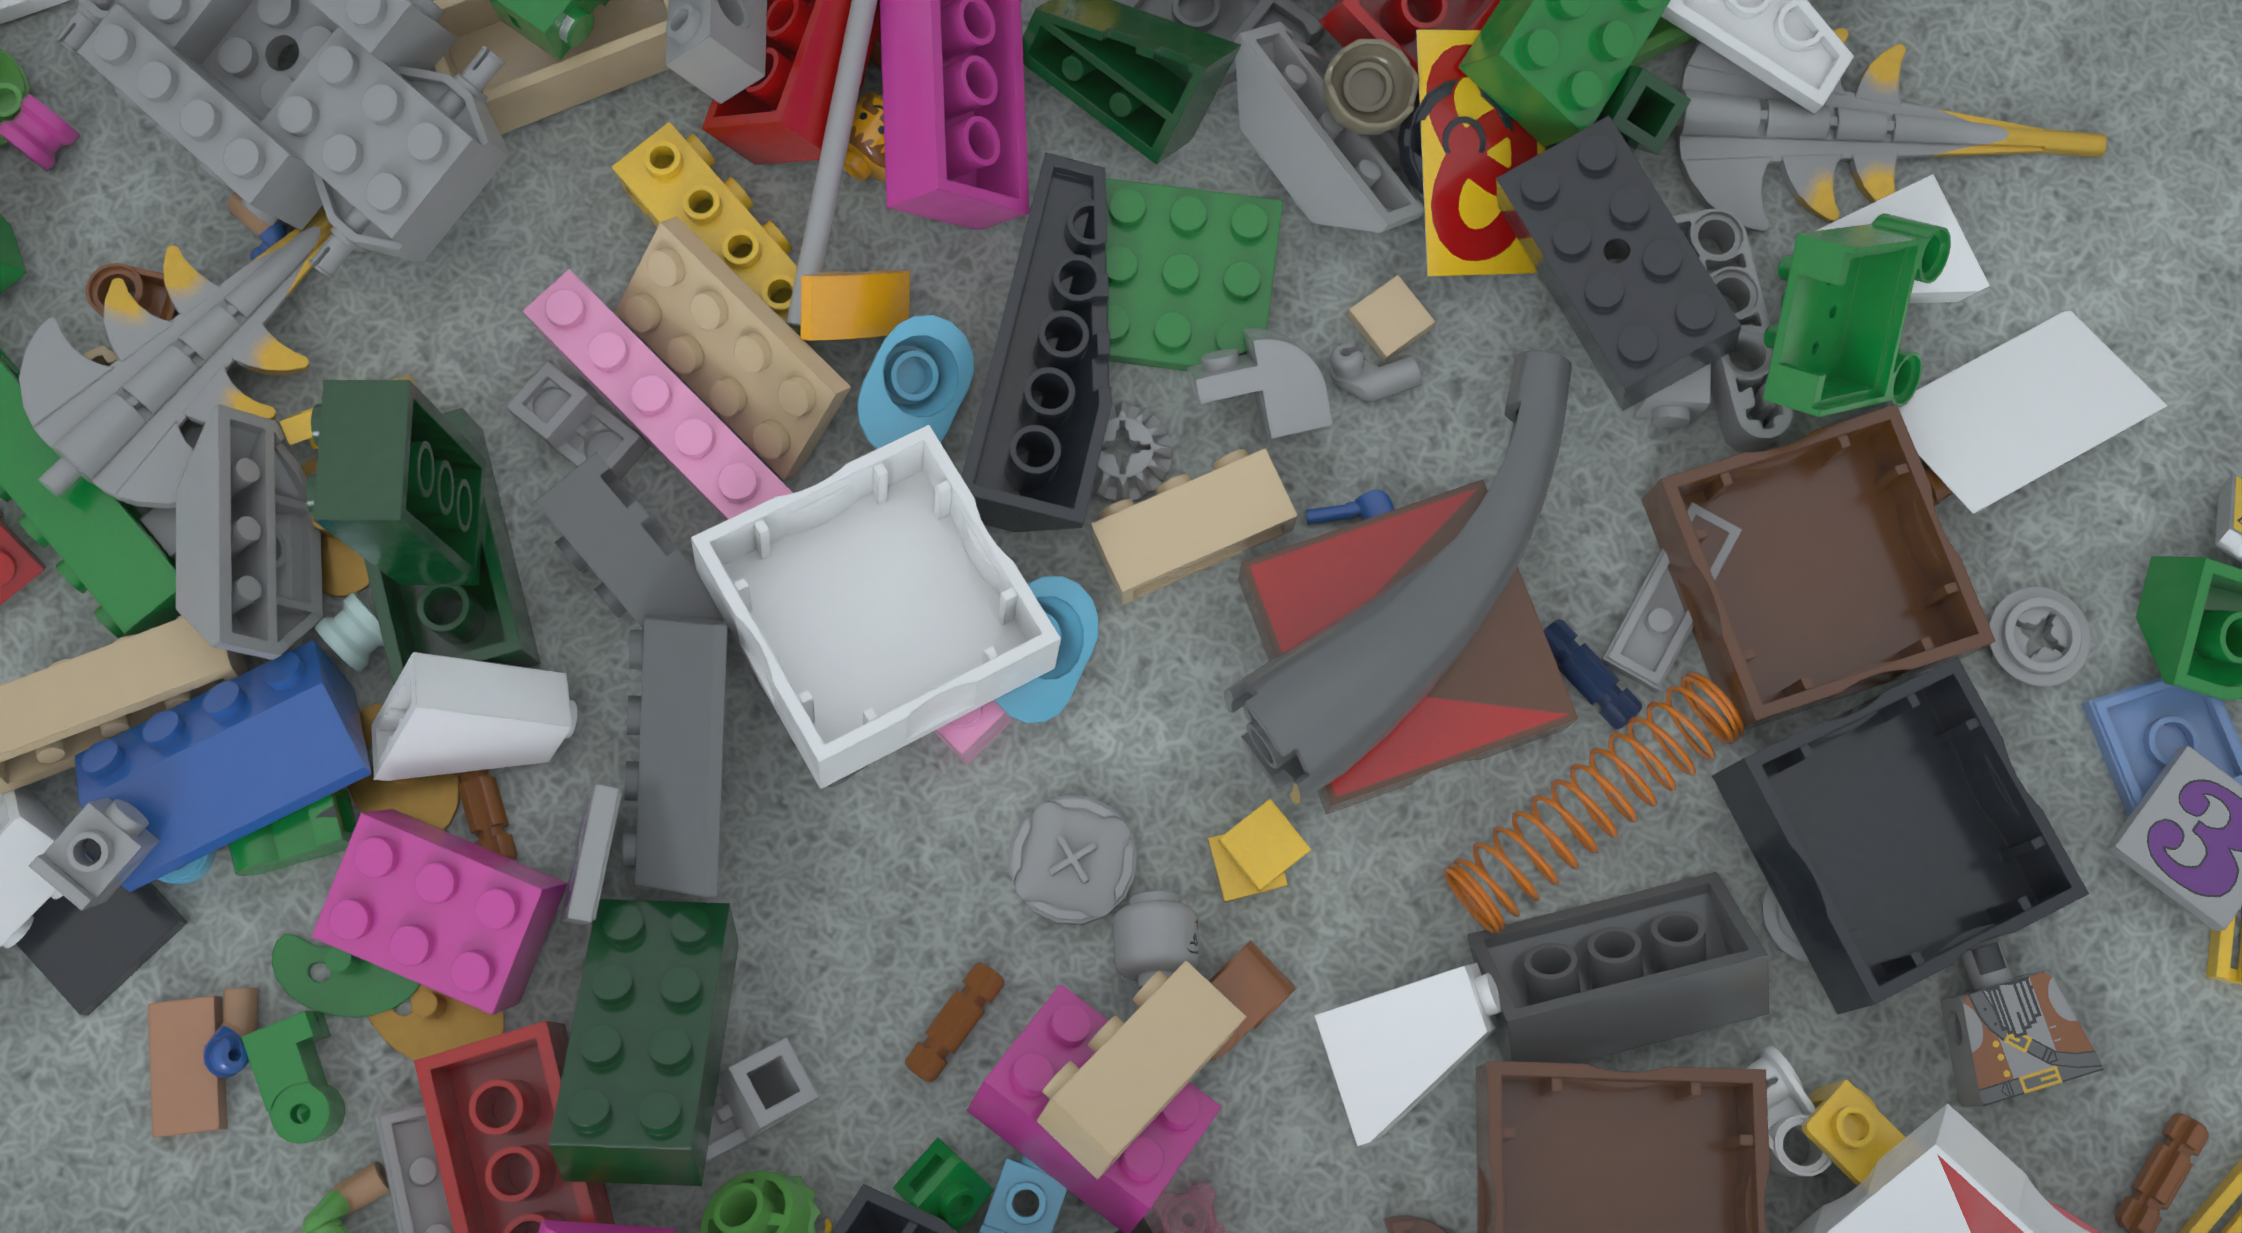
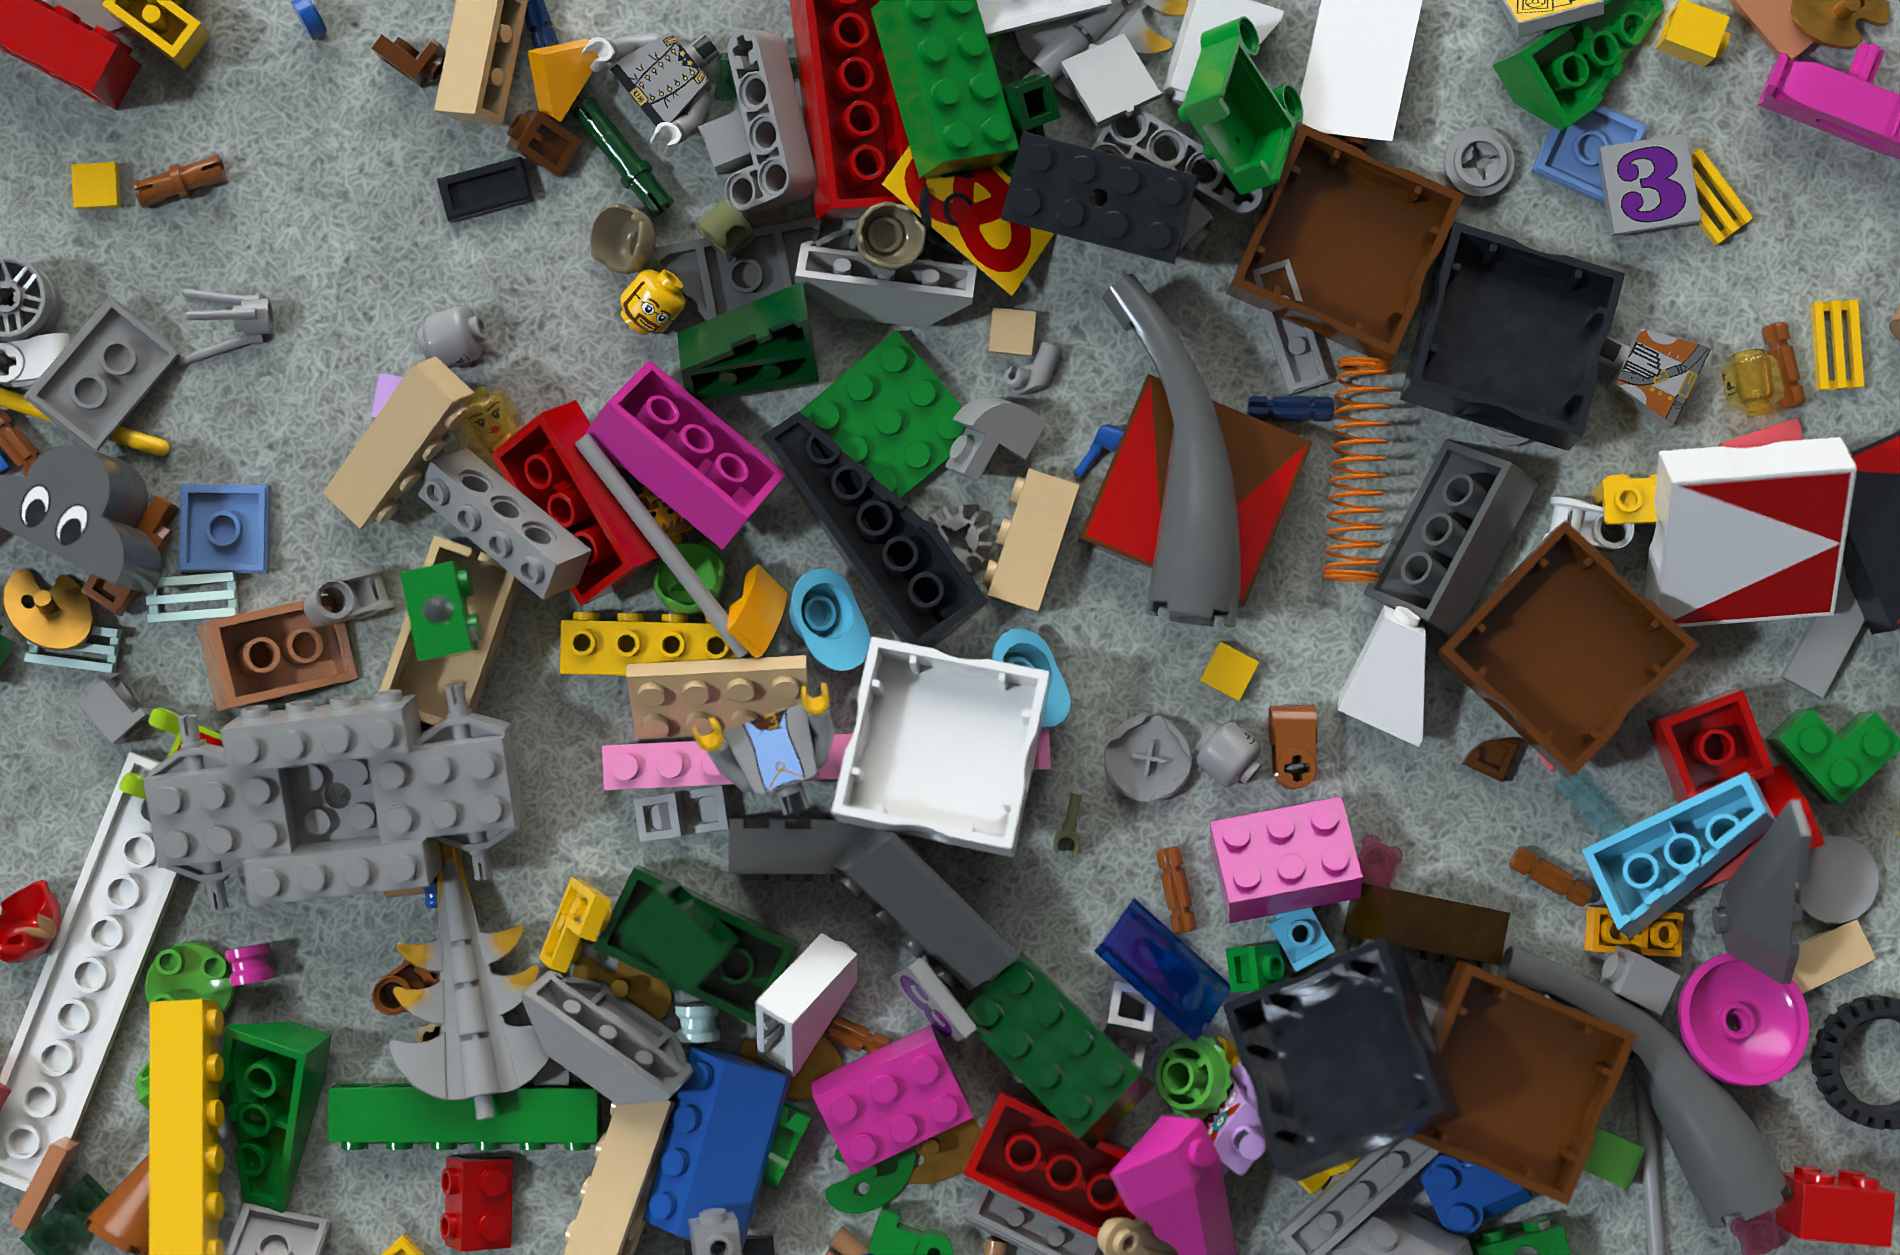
camera: 50 degrees left, 10 degrees up
tan brick [1037,961,1247,1180] -> none
yellow tile [1218,799,1311,892] -> none
none -> bright green hair [654,535,725,614]
none -> torso [692,683,834,816]
none -> olive hand [1053,793,1082,857]
none -> piece [1060,34,1162,127]
none -> clear blue tile [1094,898,1230,1042]
none -> clear yellow head [1721,349,1785,417]

